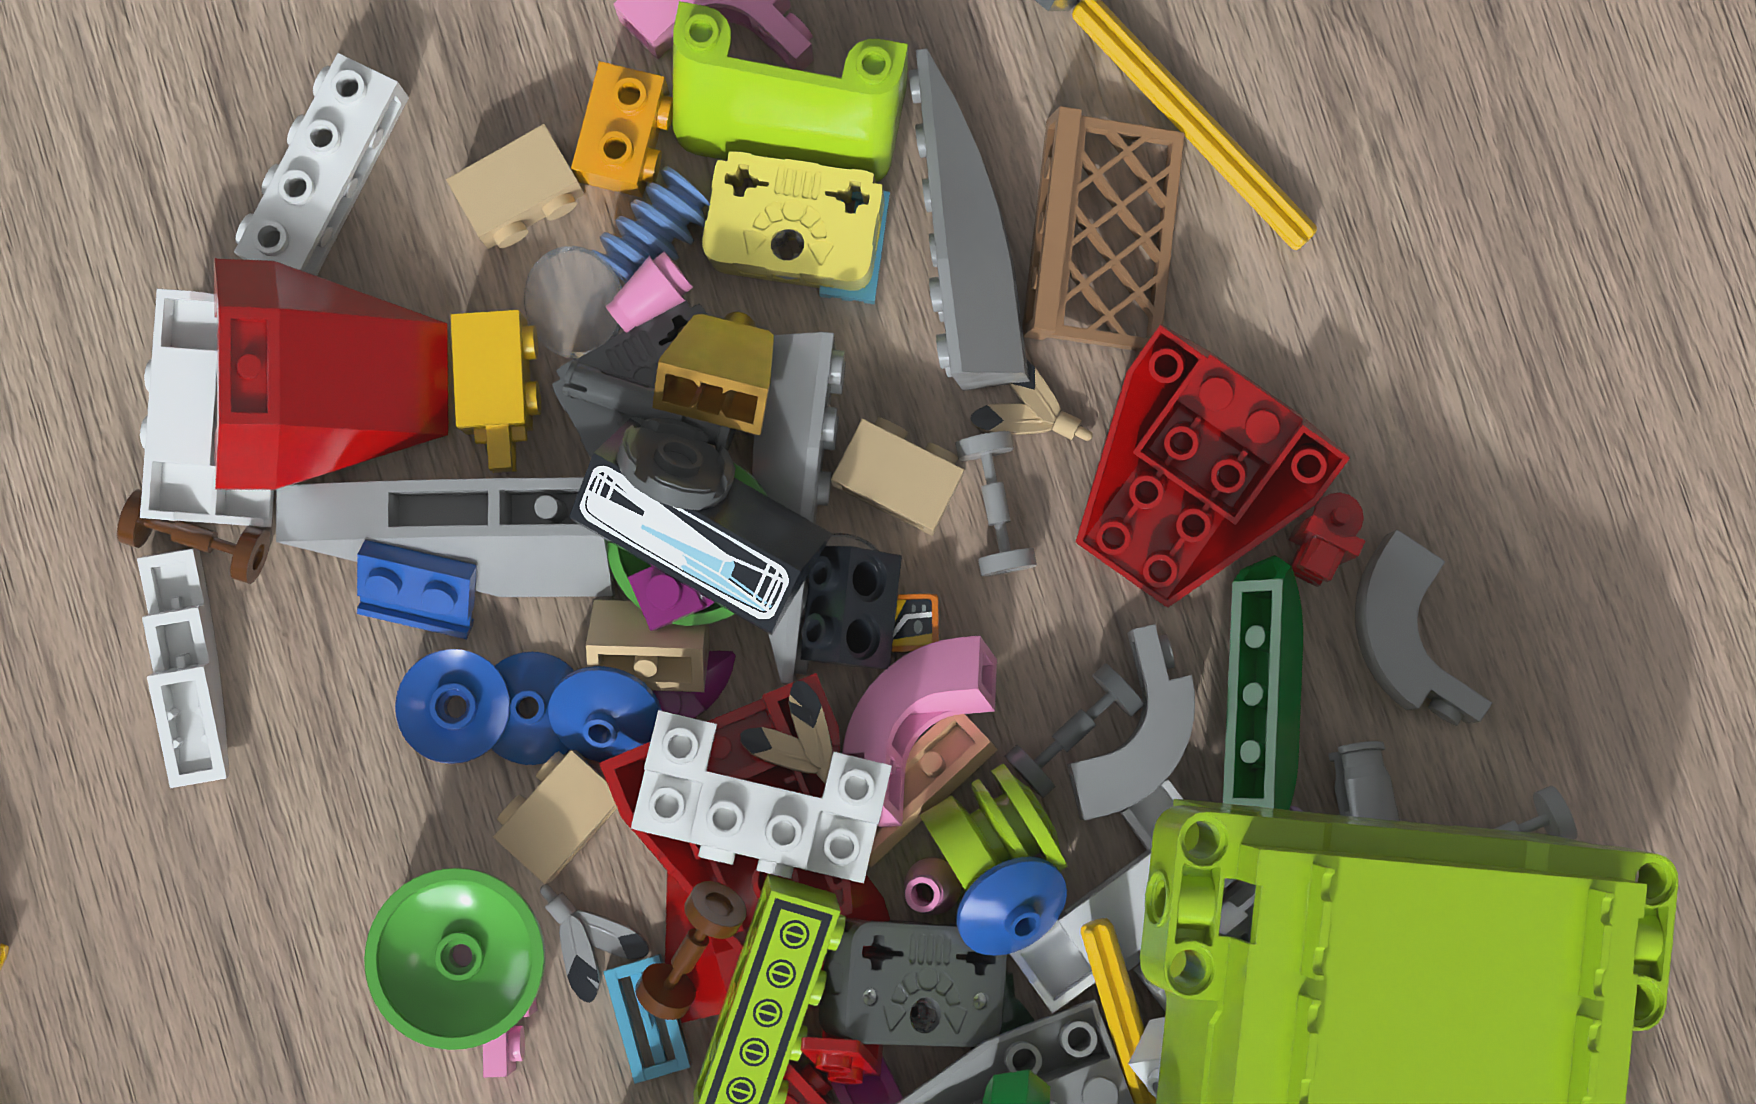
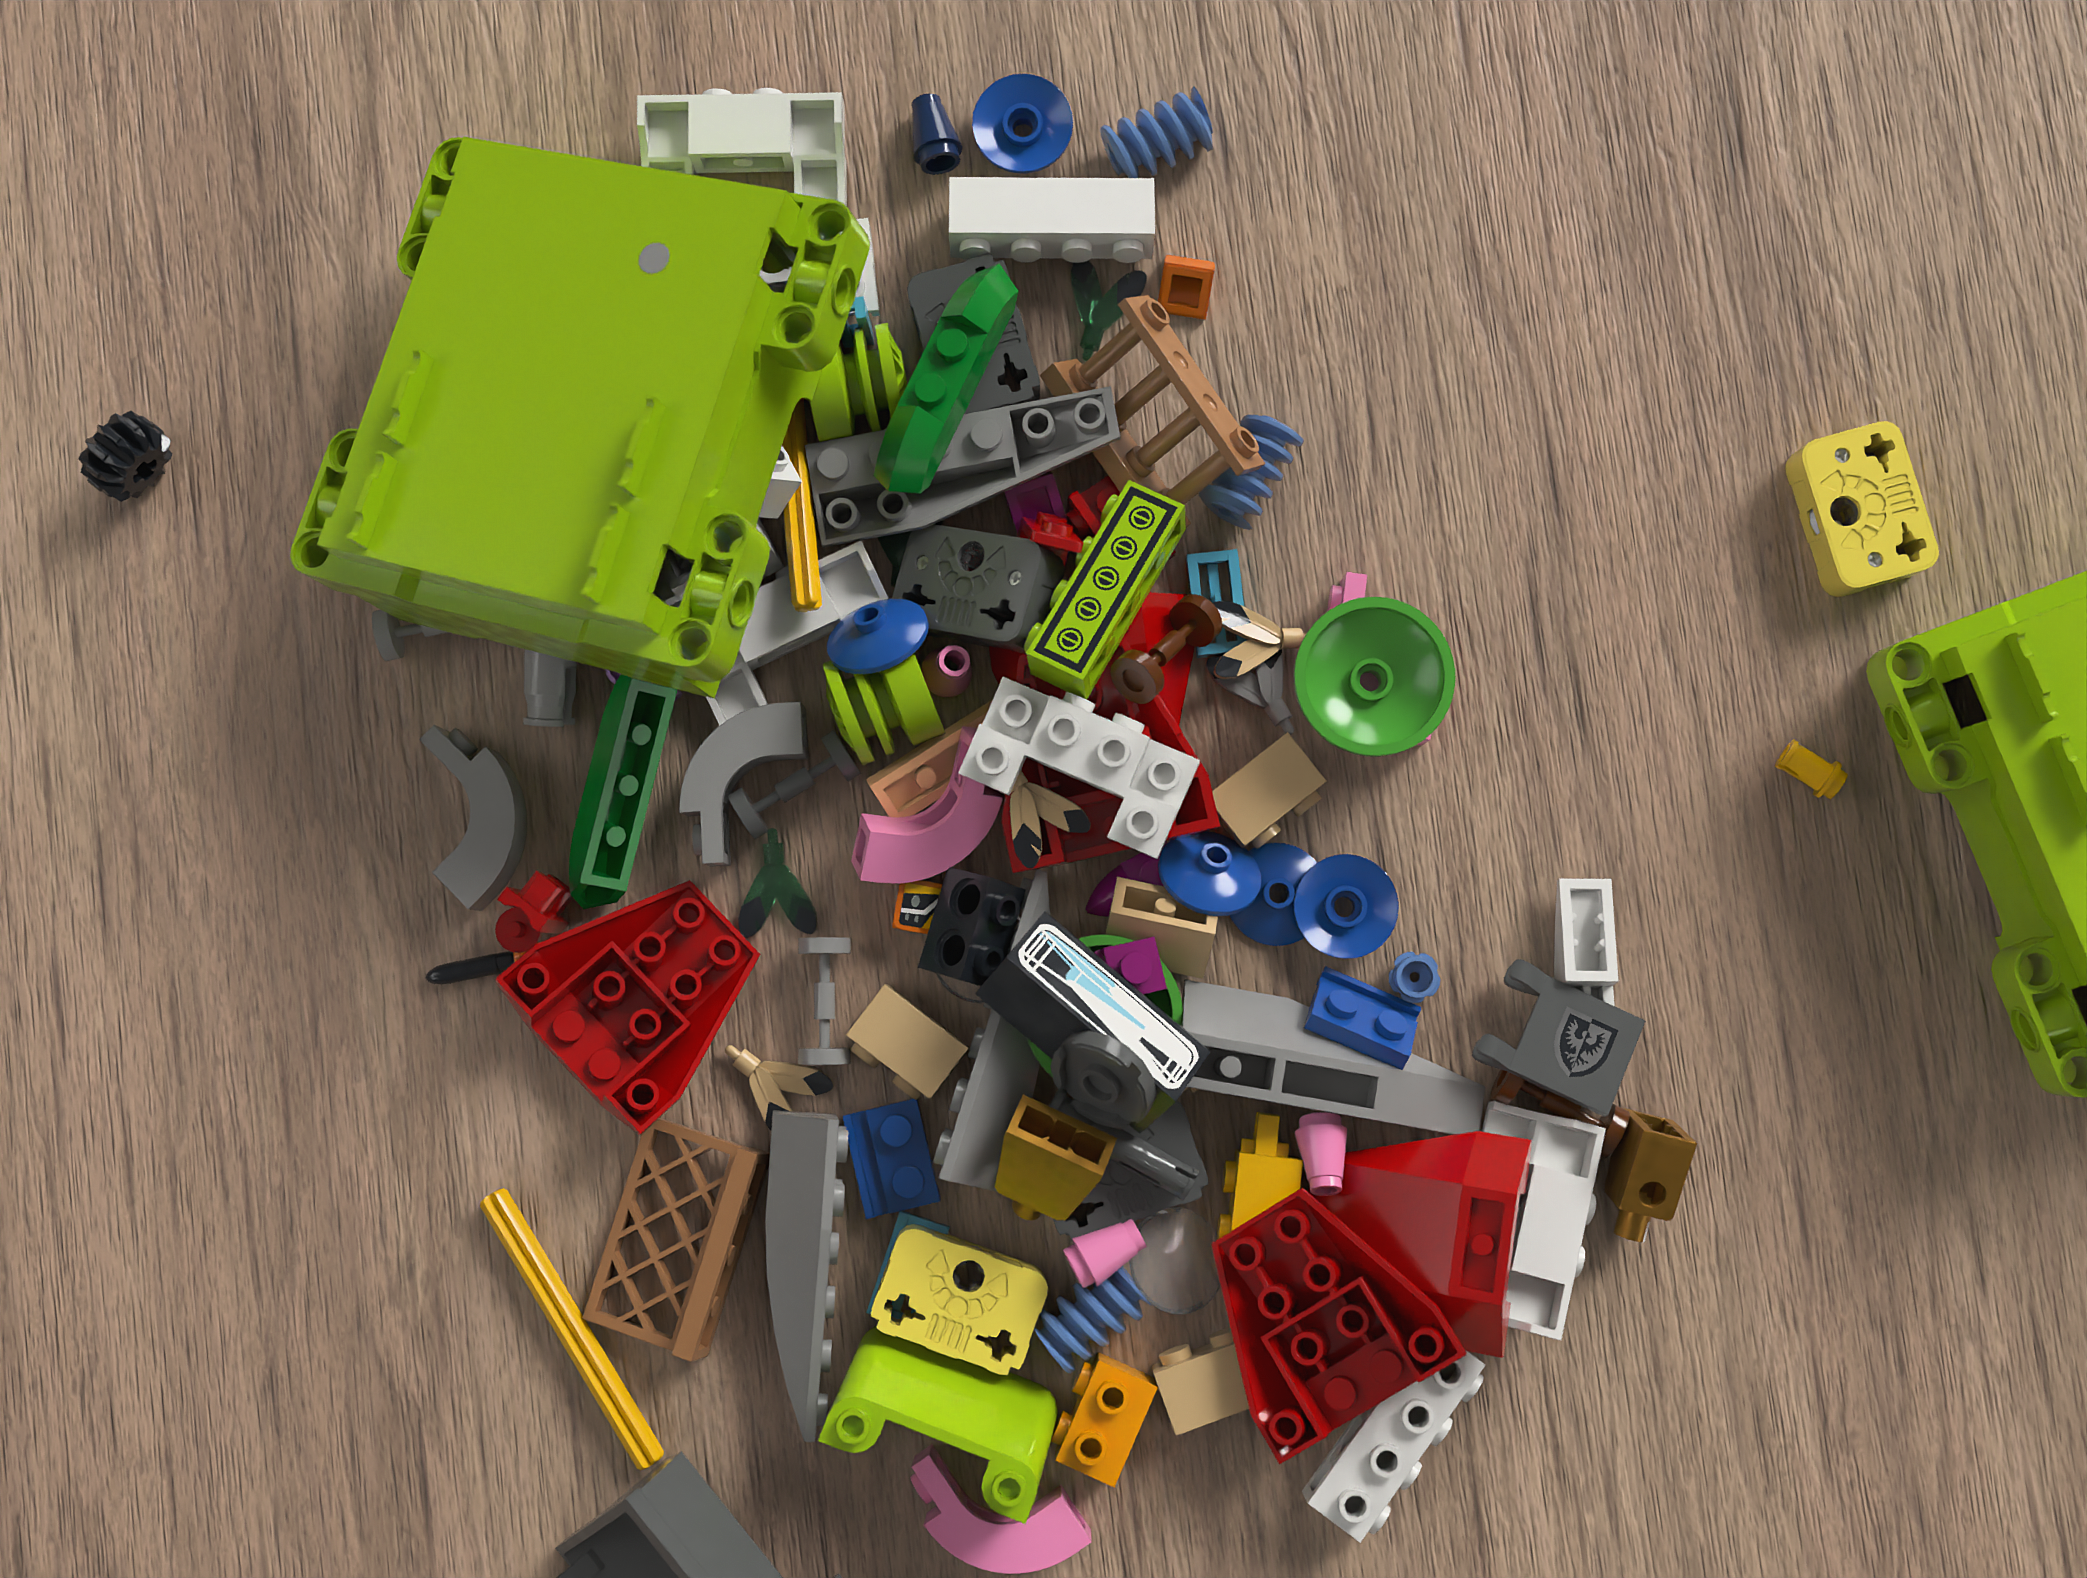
camera: 170 degrees left, 0 degrees up
none -> black piece [425,951,526,985]
none -> clear green piece [738,828,817,938]
none -> blue plate [842,1099,941,1219]
none -> red wedge [1211,1188,1467,1465]
none -> tan piece [1213,601,1307,679]
none -> bright pink cone [1295,1112,1348,1196]
none -> medium blue plate [1388,952,1440,1003]
none -> dark grey flag [1472,959,1646,1117]
none -> pearl gold torso [1605,1108,1697,1242]

